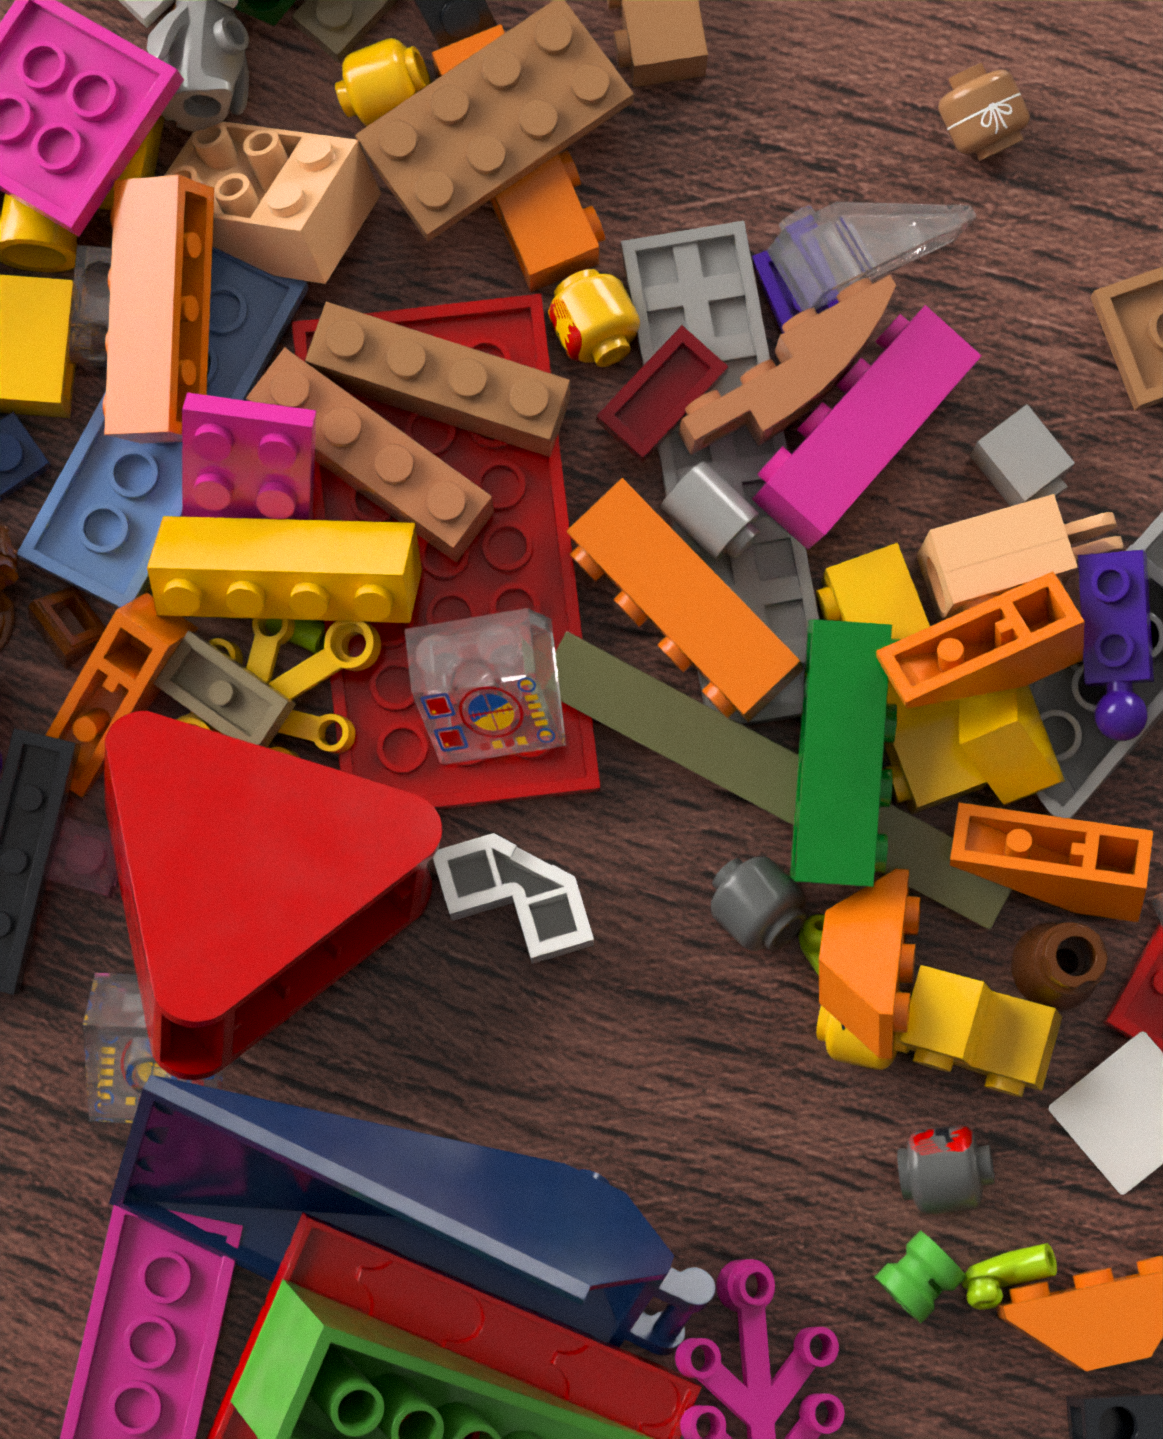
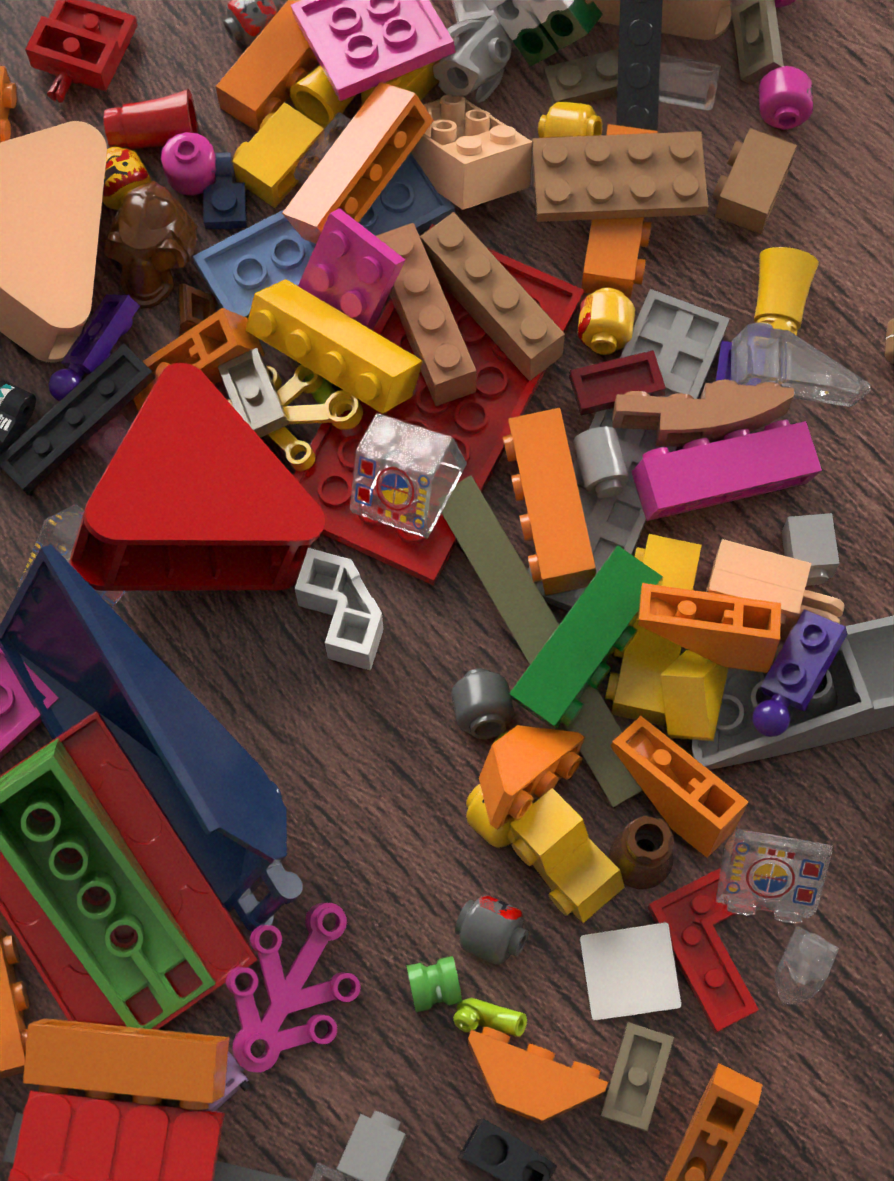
camera: 35 degrees right, 10 degrees down
none -> yellow plant [754,247,819,349]

